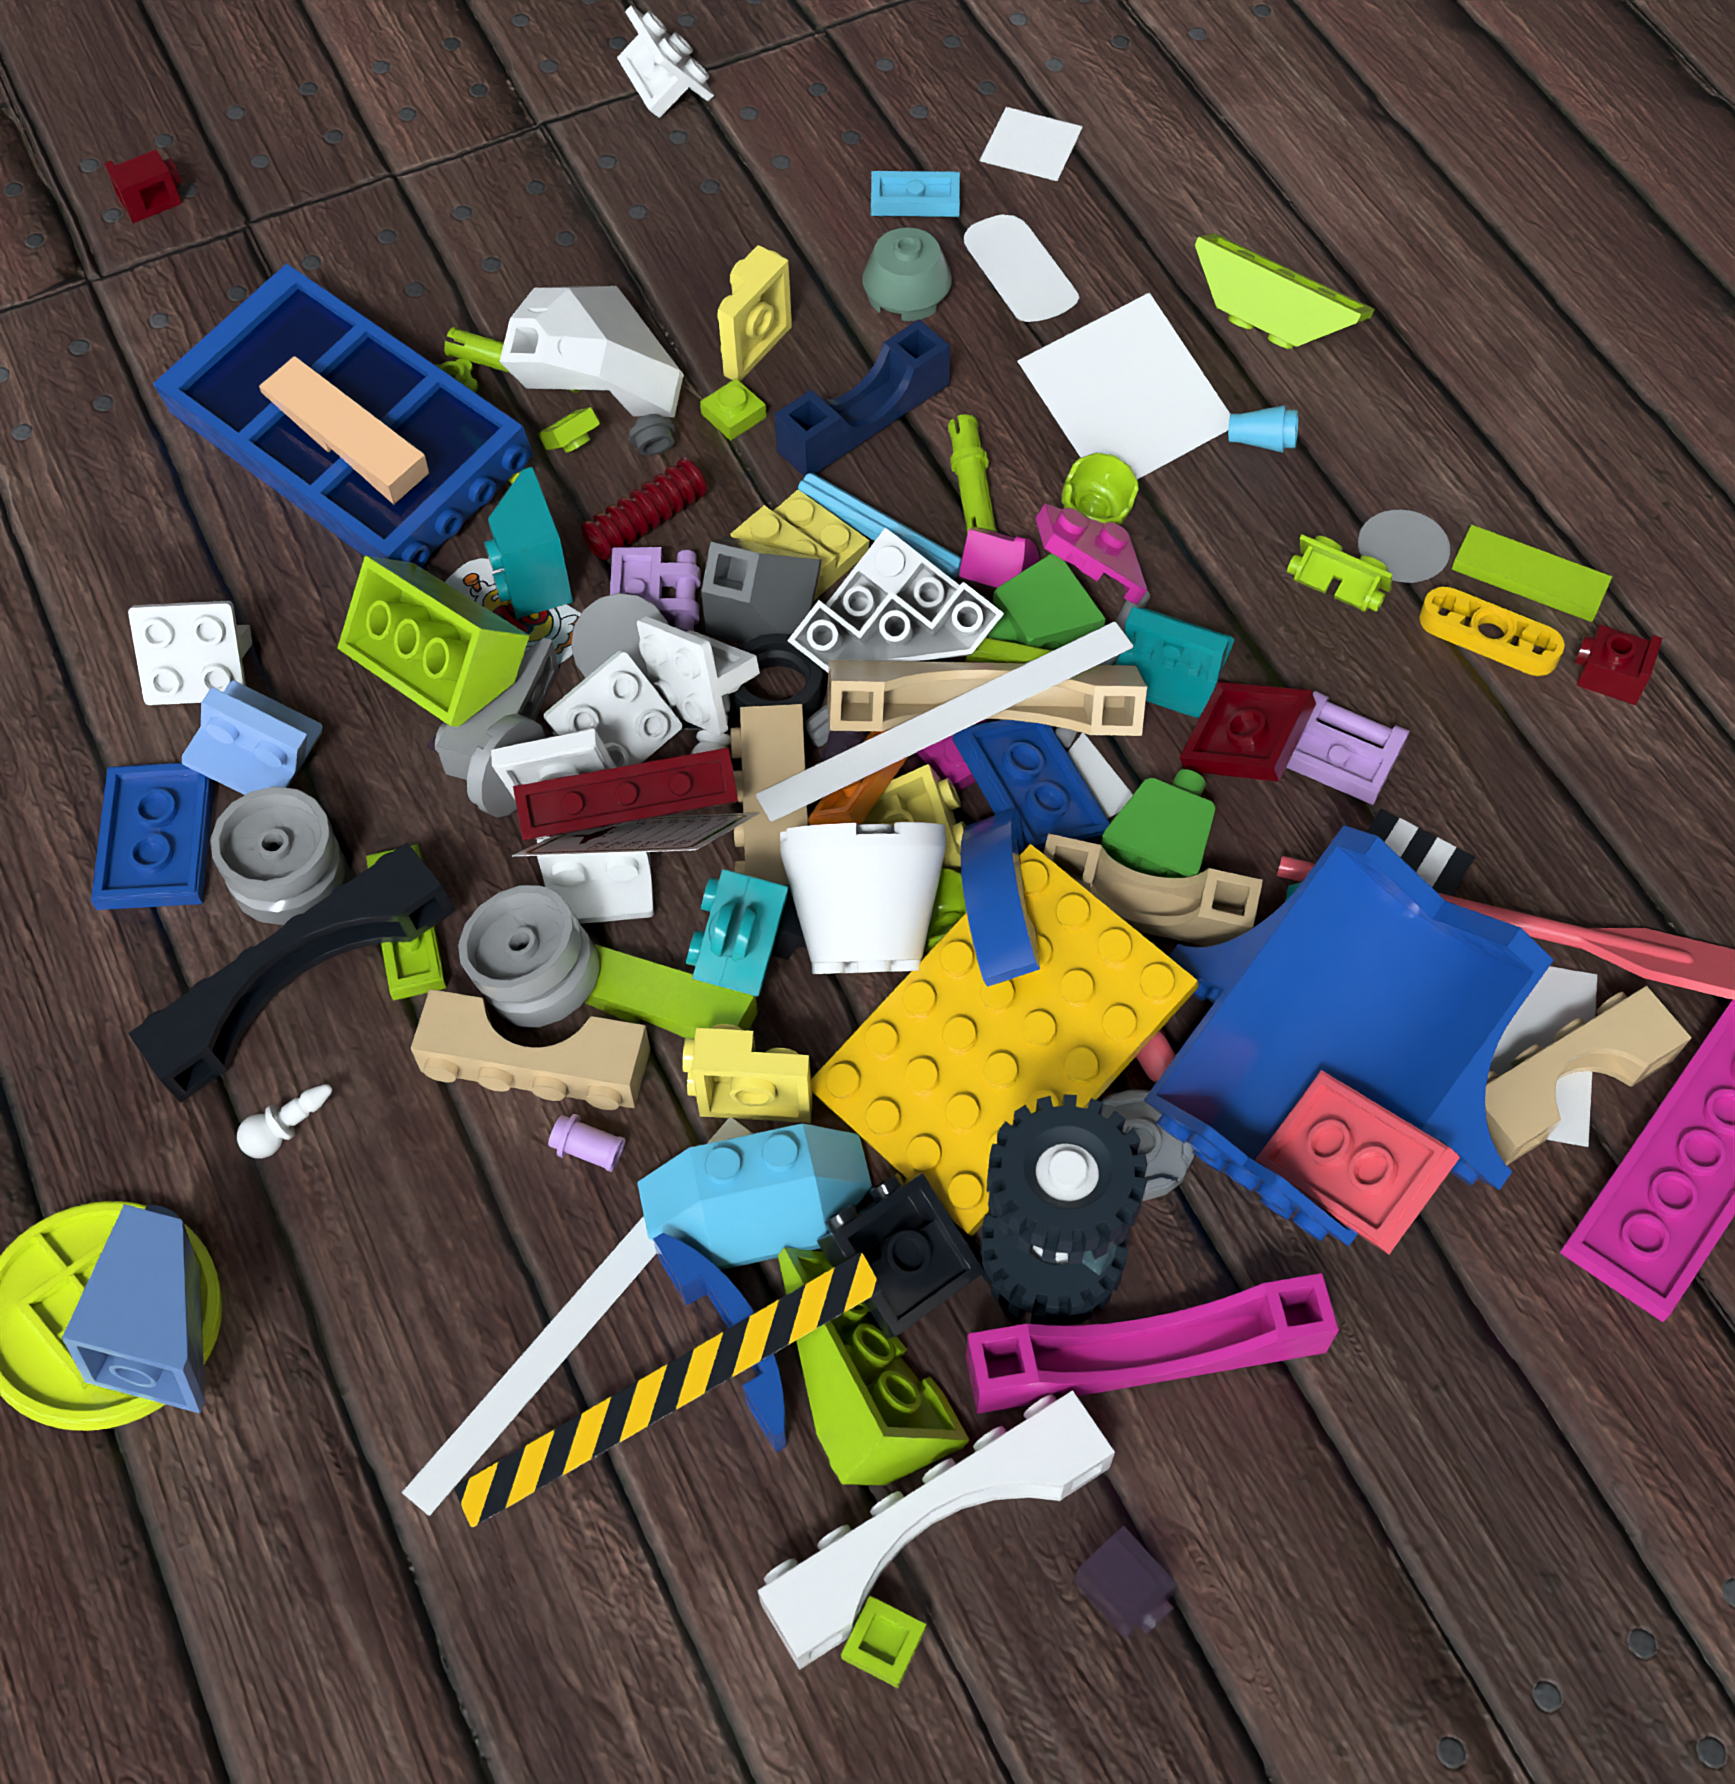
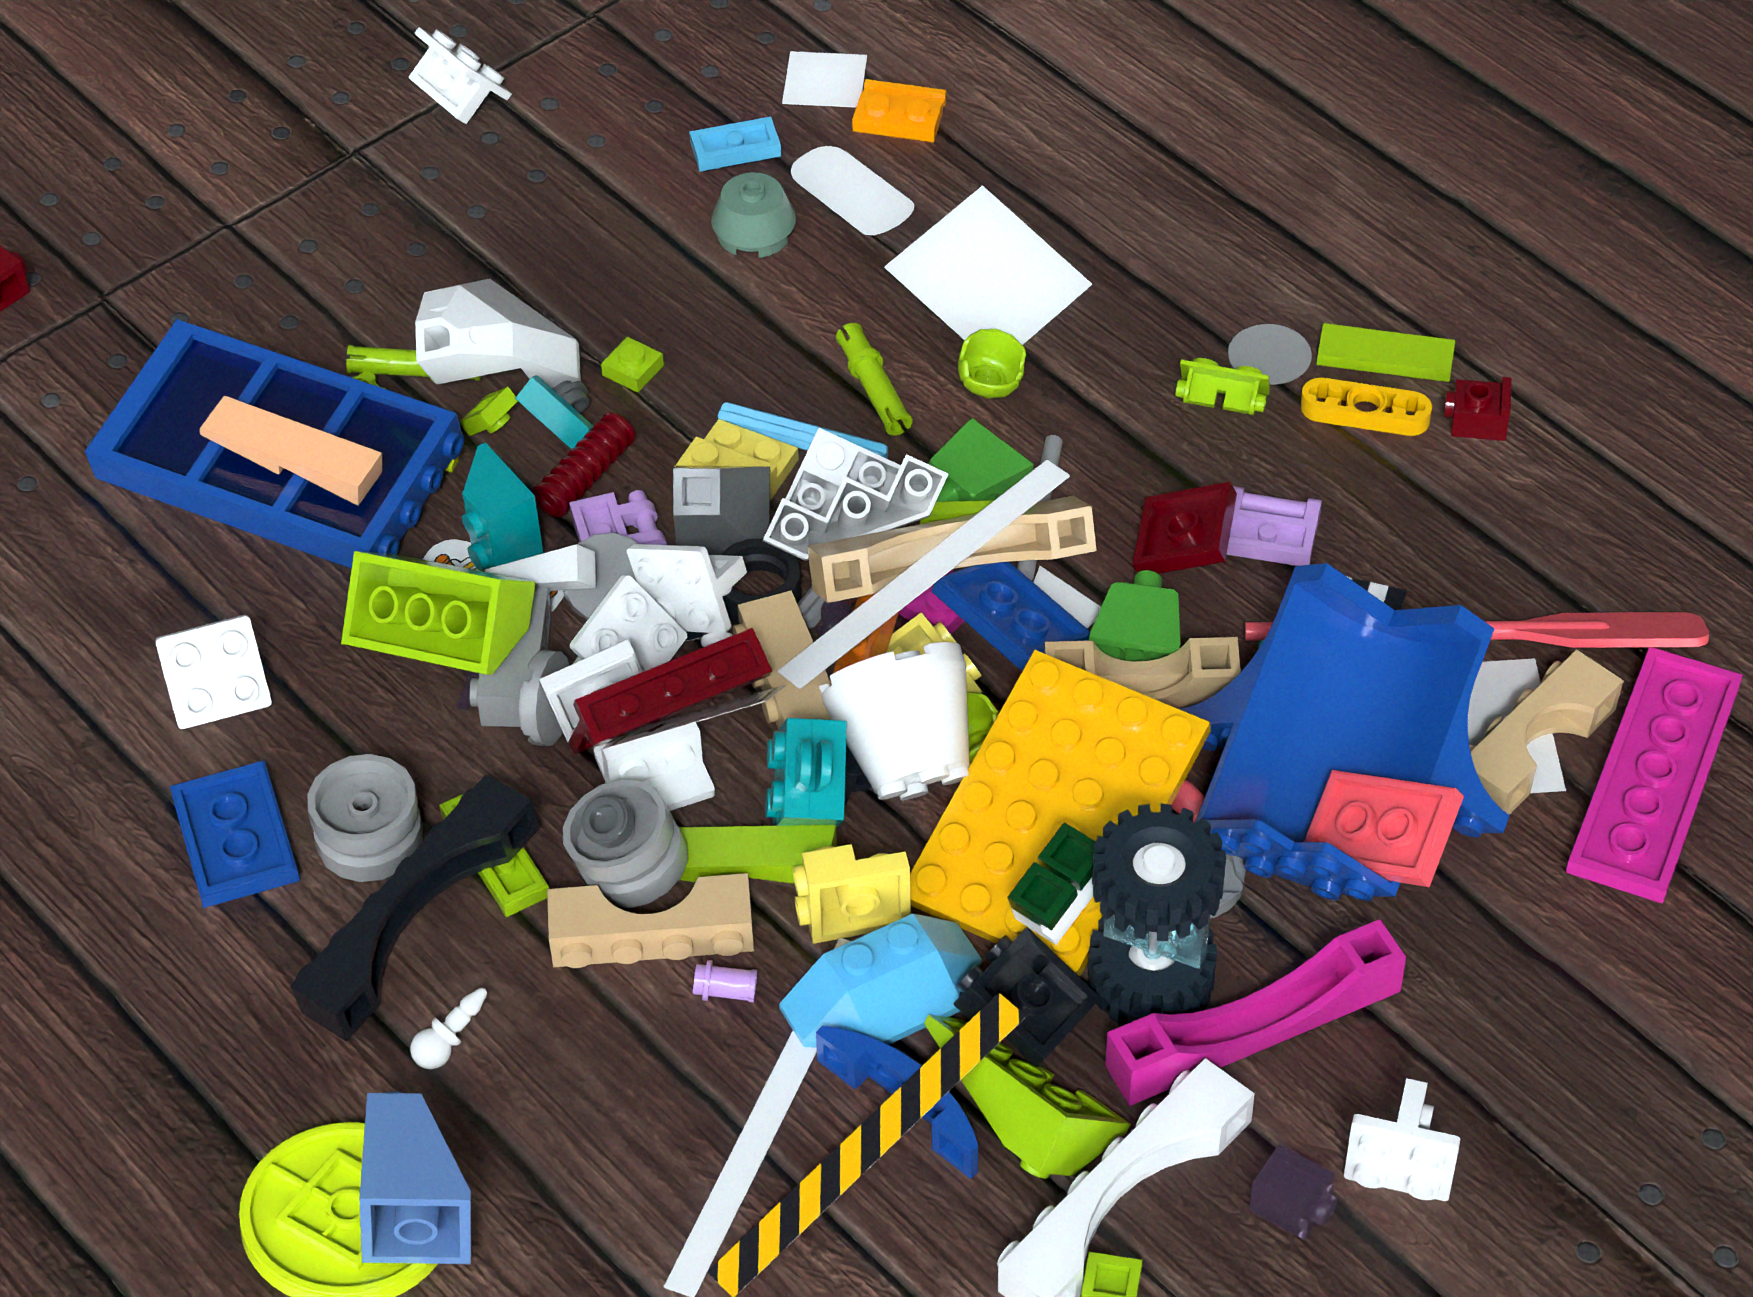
camera: 15 degrees left, 10 degrees down
light blue bracket [182,681,323,795] -> none
light yellow plate [717,245,792,382] -> none
dark blue arch [774,319,950,477] -> none
dark pink tile [958,527,1040,588] -> none
blue slope [960,808,1040,987] -> none
dark pink wing [1035,503,1148,605] -> none
teal bracket [1115,606,1234,719] -> none
wedge [1195,233,1375,349] -> none
medium azure cone [1228,405,1298,453] -> none
none -> white piece [485,544,596,592]
none -> teal piece [515,375,593,449]
none -> dark grey tile [581,795,635,848]
none -> light orange plate [852,79,946,142]
none -> dark green hips [1007,822,1096,945]
none -> white bracket [1344,1078,1461,1201]

